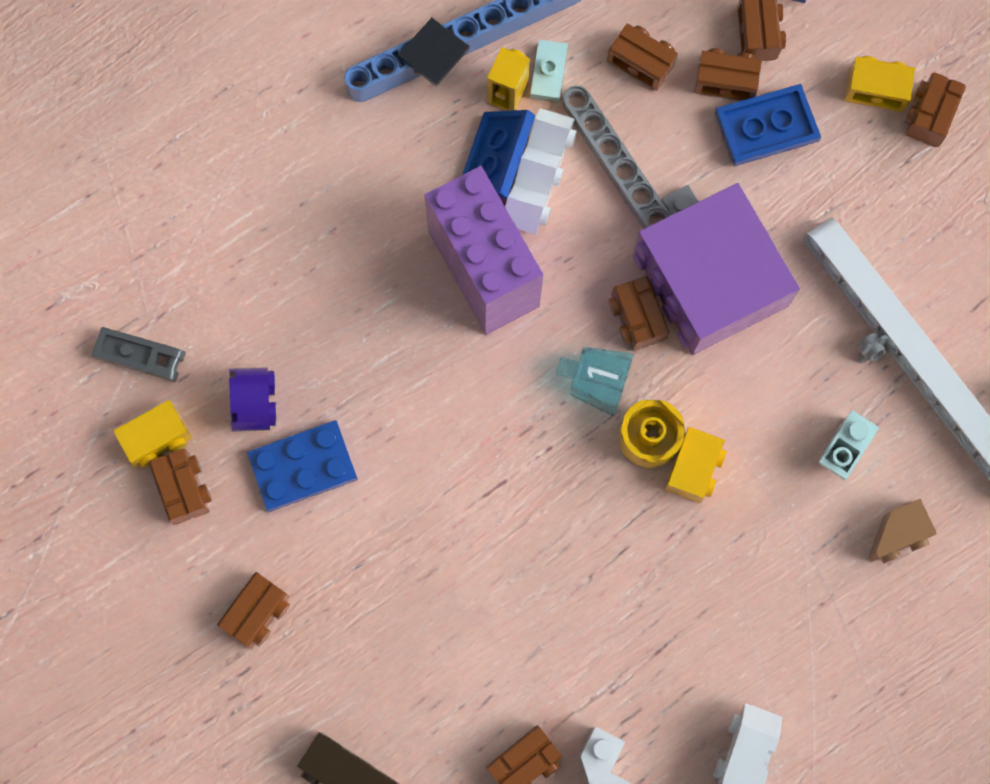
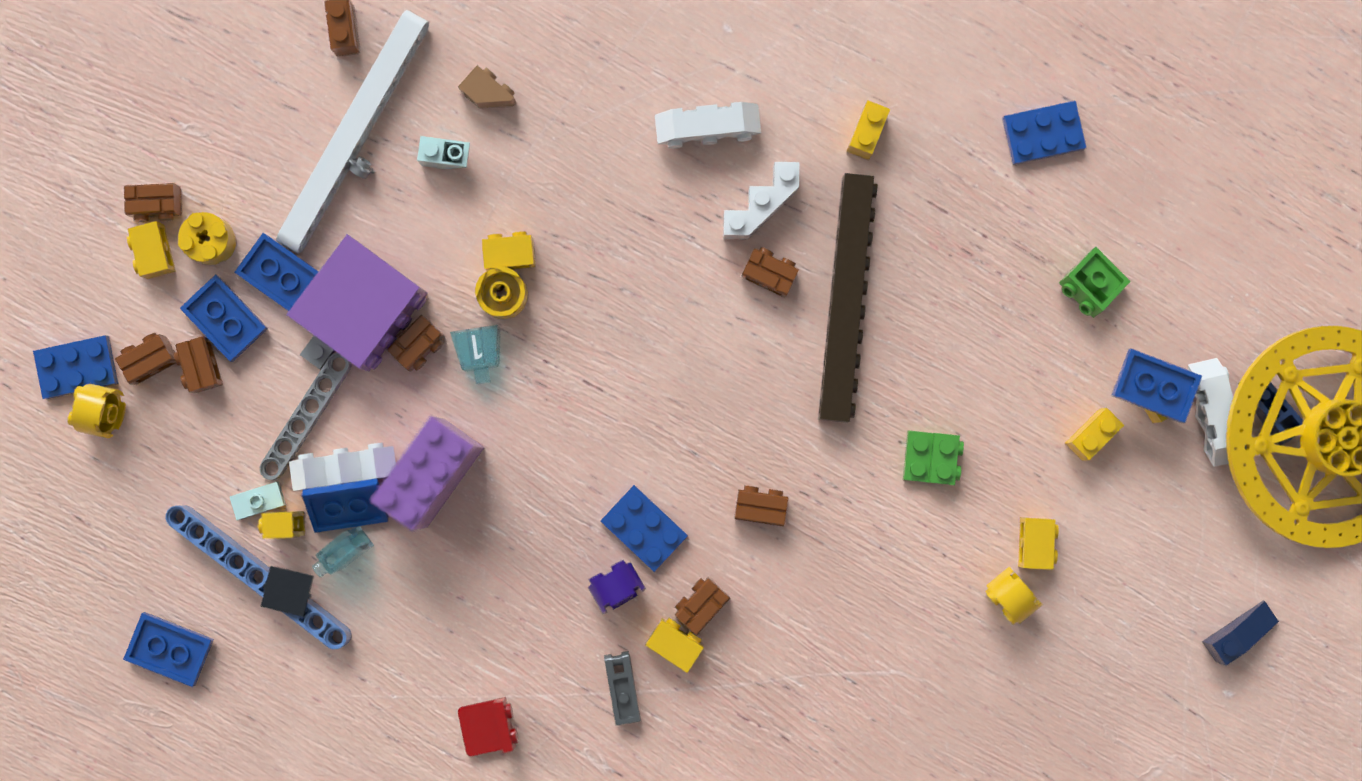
camera: 115 degrees left, 10 degrees up
dark orange brick [607,23,678,91] -> none
none -> yellow brick [178,212,236,266]
none -> blue plate [234,233,319,311]
none -> clear light blue torso [312,526,374,577]
none -> red bracket [458,697,519,756]

